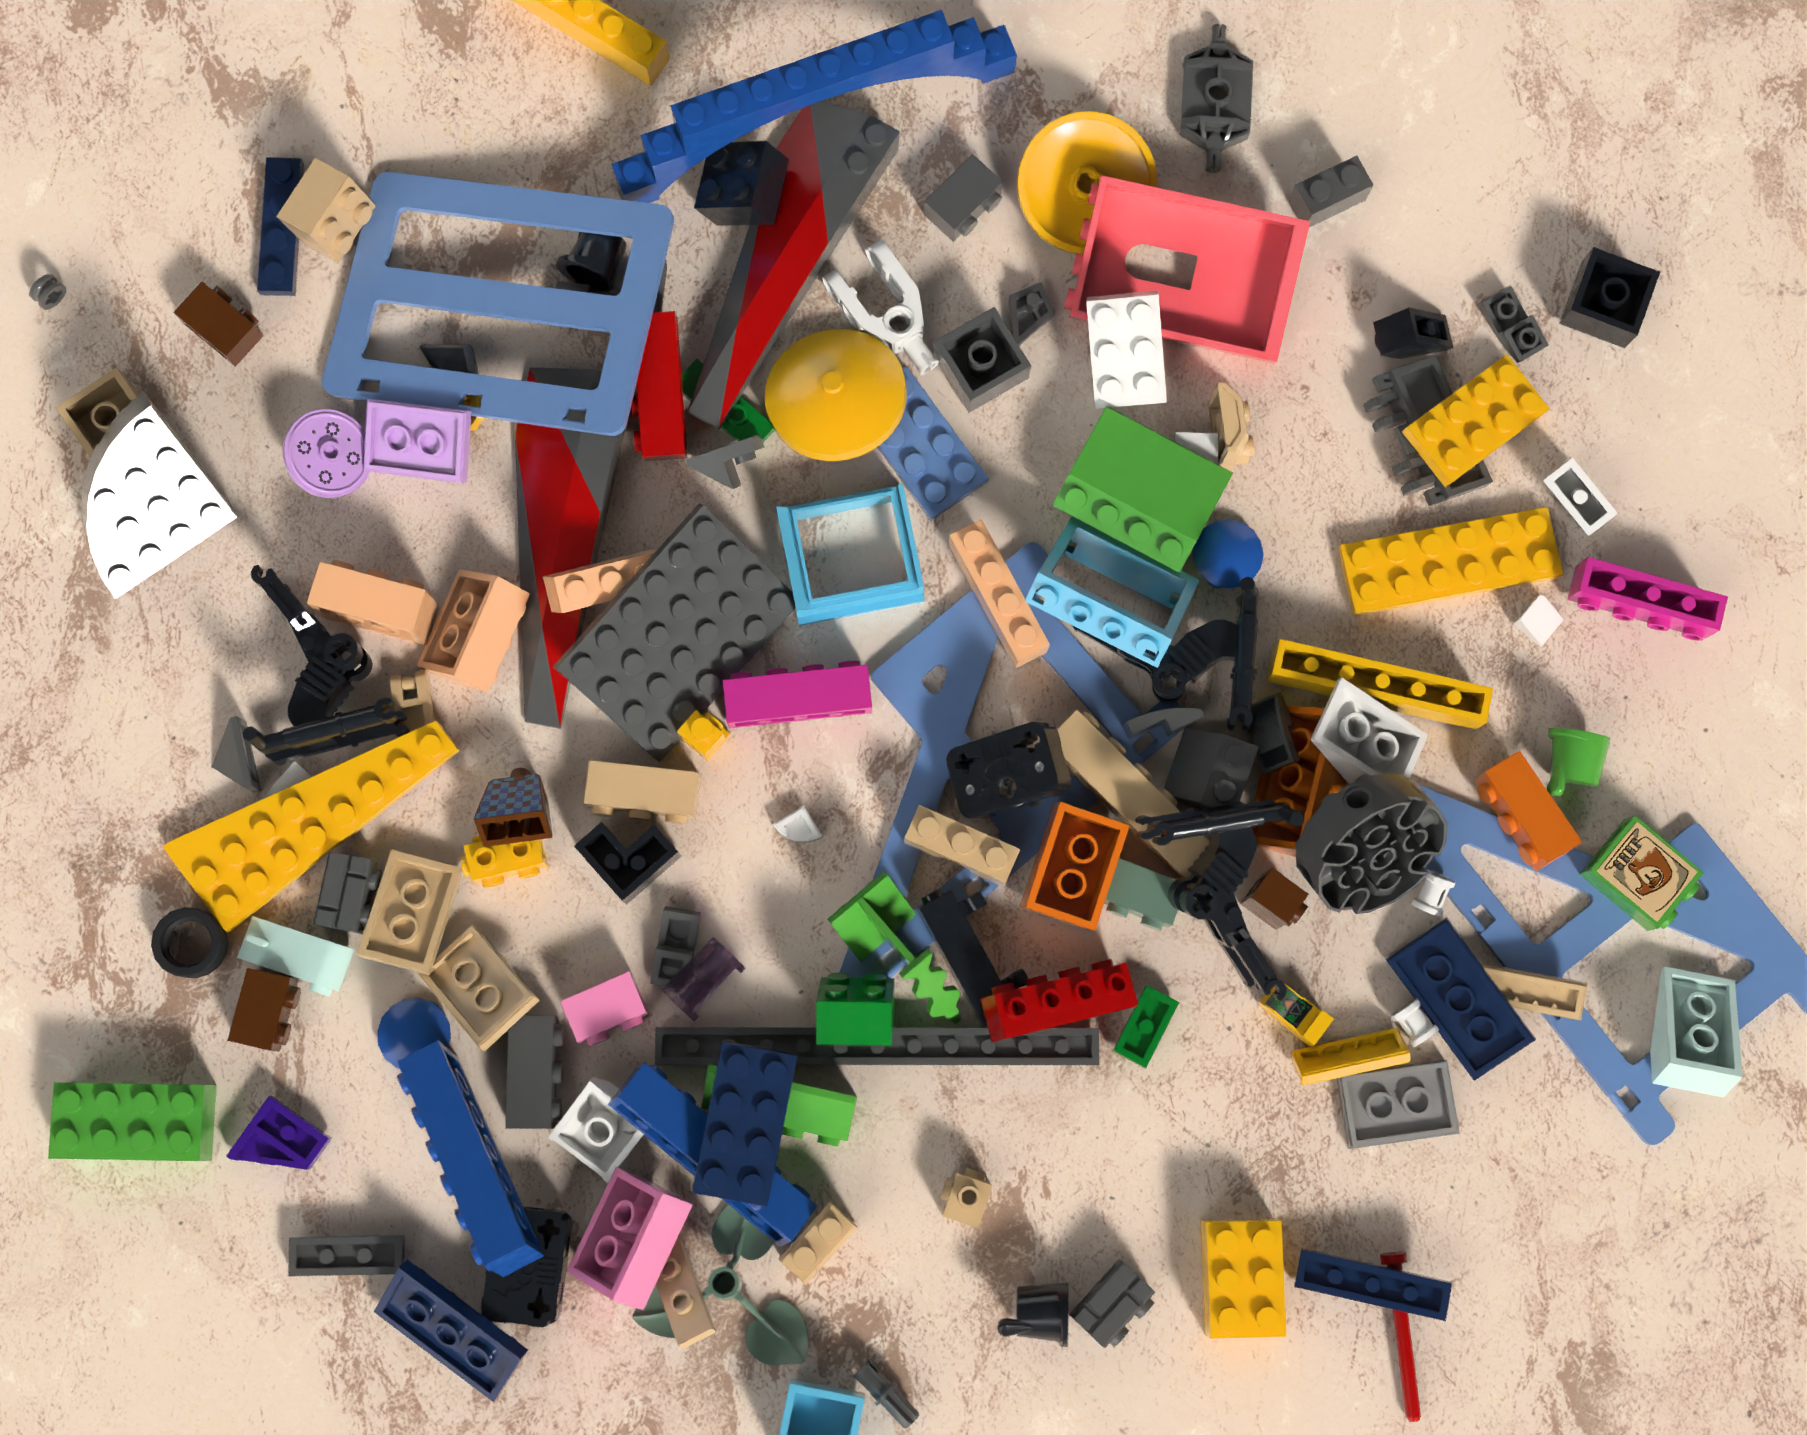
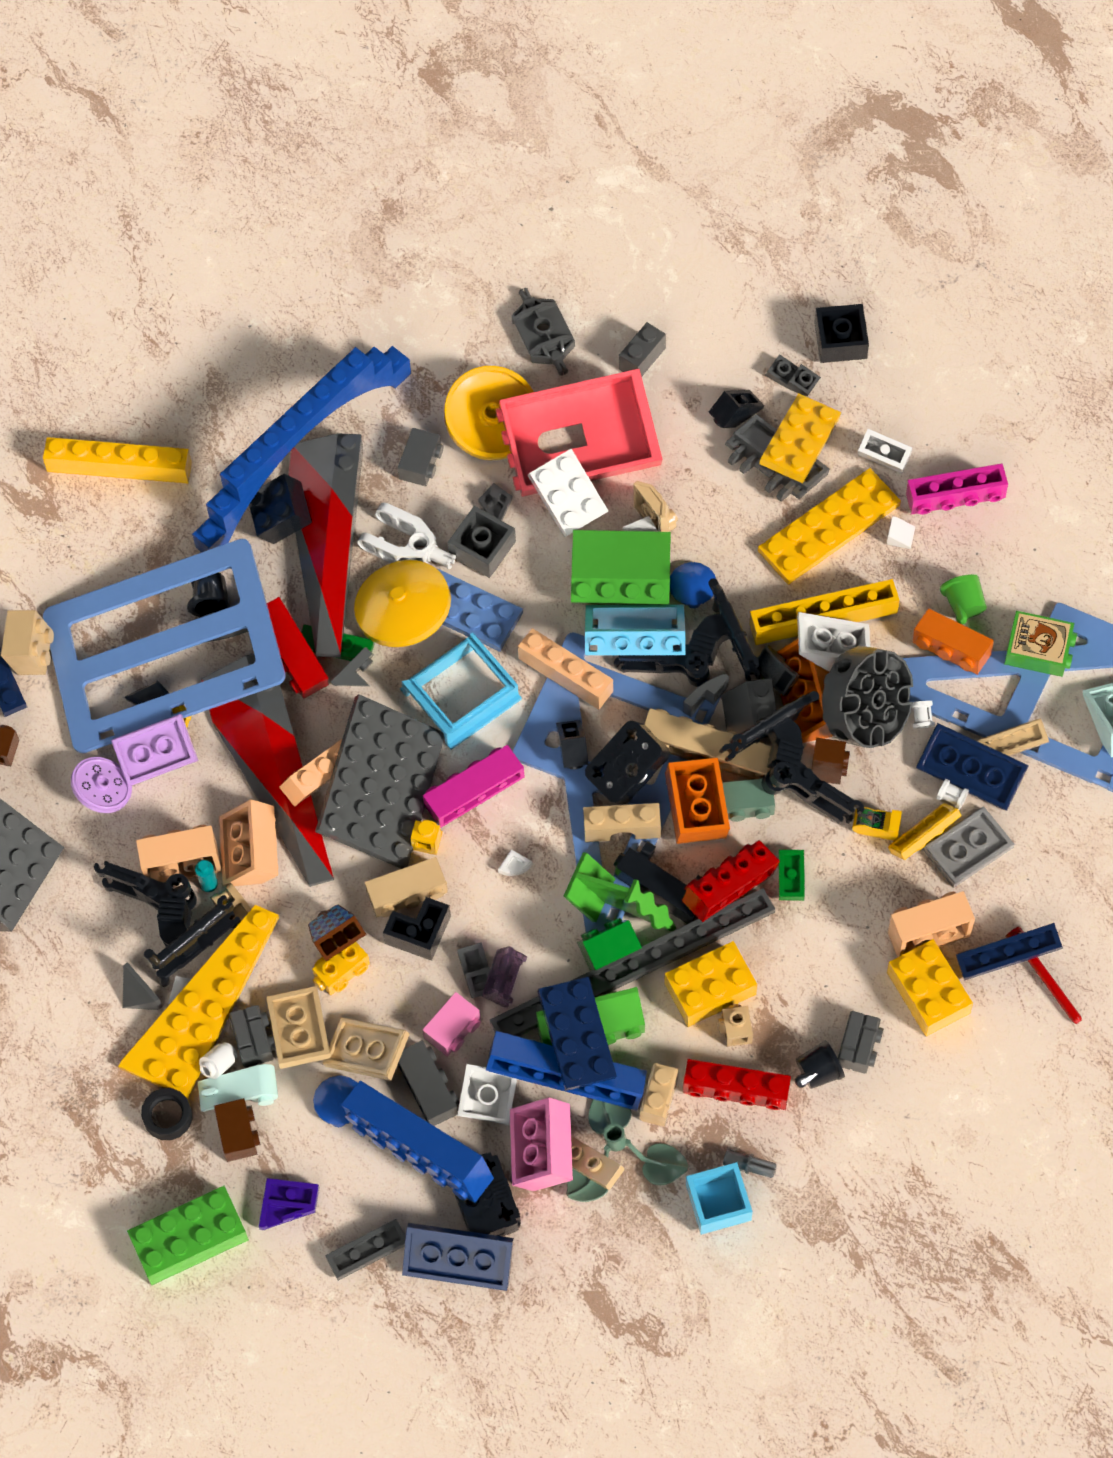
camera: 20 degrees left, 15 degrees down
none -> teal cylinder [195,860,218,892]
none -> white brick [199,1042,237,1079]
none -> black slope [556,720,589,769]
none -> yellow brick [664,941,757,1027]
none -> red brick [683,1059,791,1110]
none -> light nougat brick [888,891,975,957]

